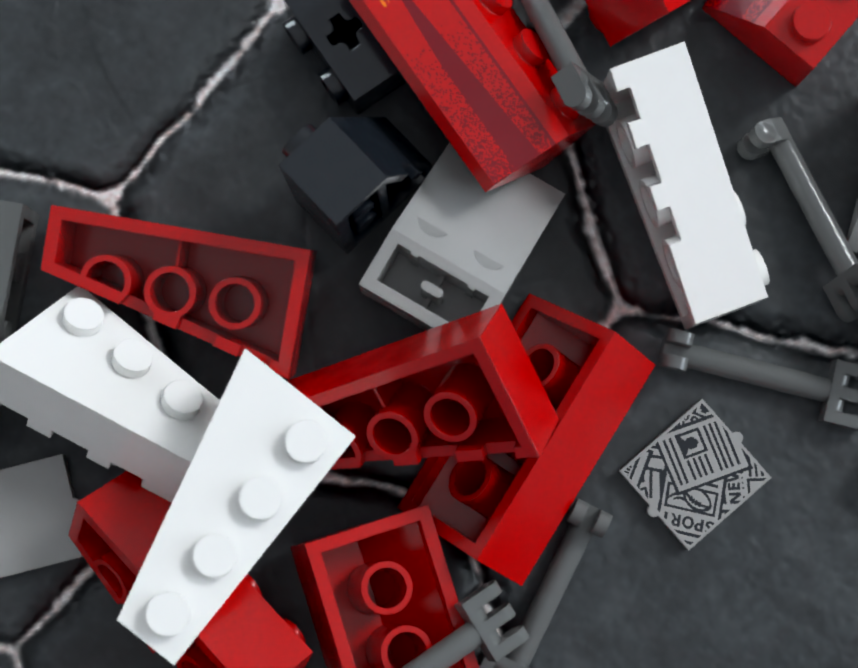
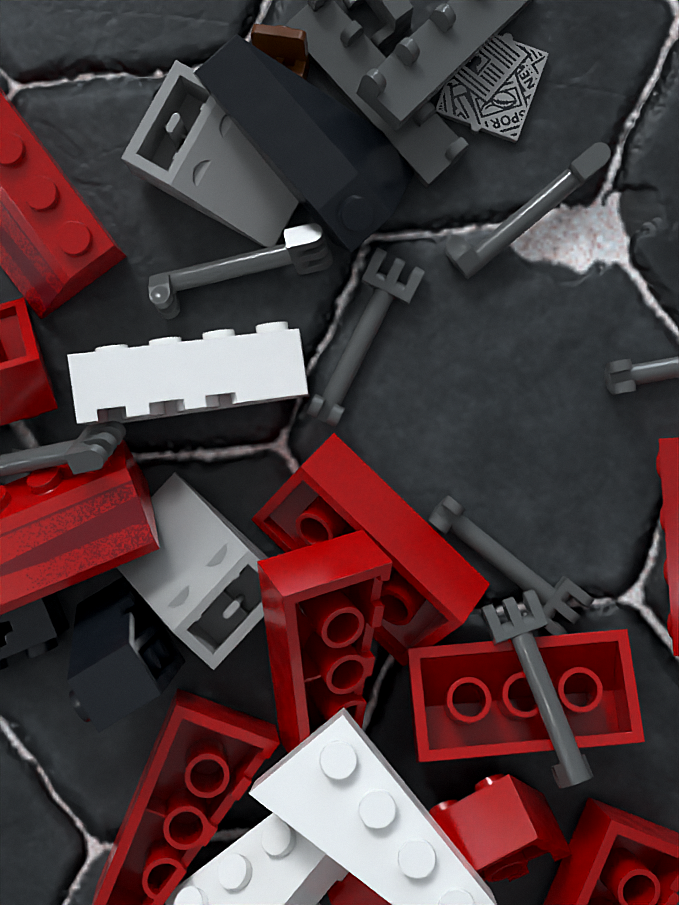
camera: 75 degrees left, 5 degrees up
light grey piece [618,399,772,551] -> none

